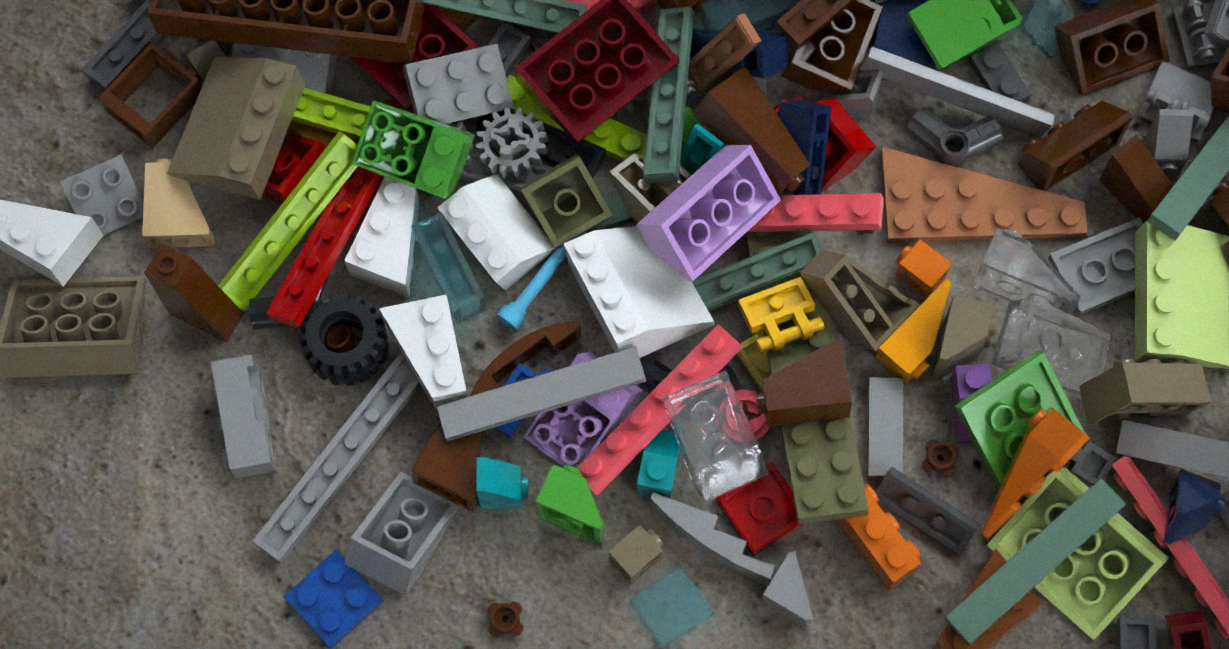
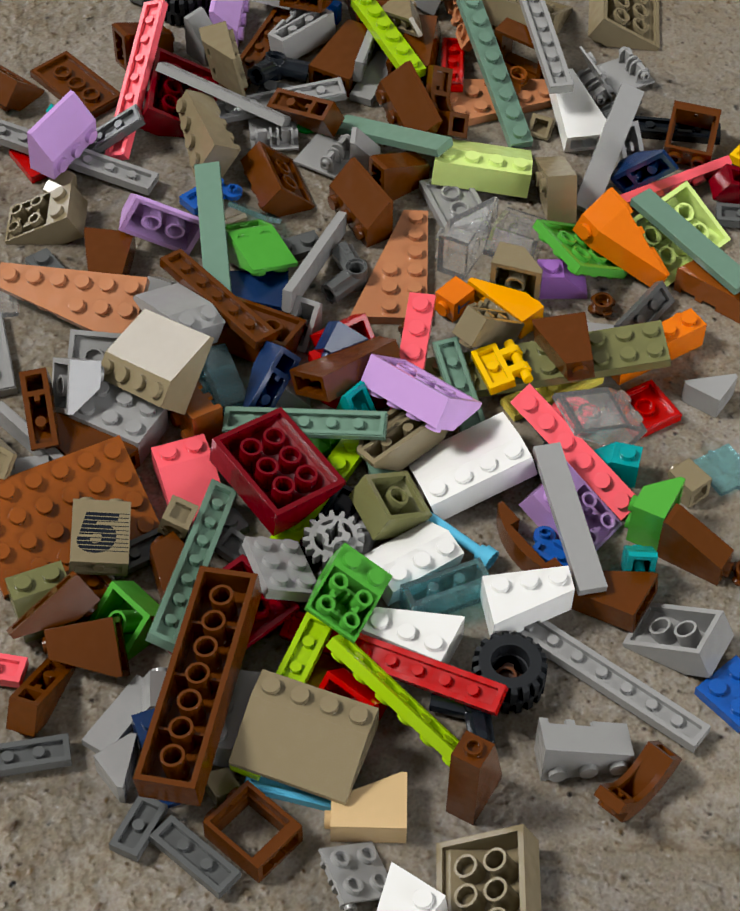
camera: 90 degrees left, 20 degrees down
light grey slope [650,492,775,586] -> none
nougat tile [689,13,761,93] -> none
none -> reddish brown arch [594,740,682,822]
none -> reddish brown slope [657,503,735,586]

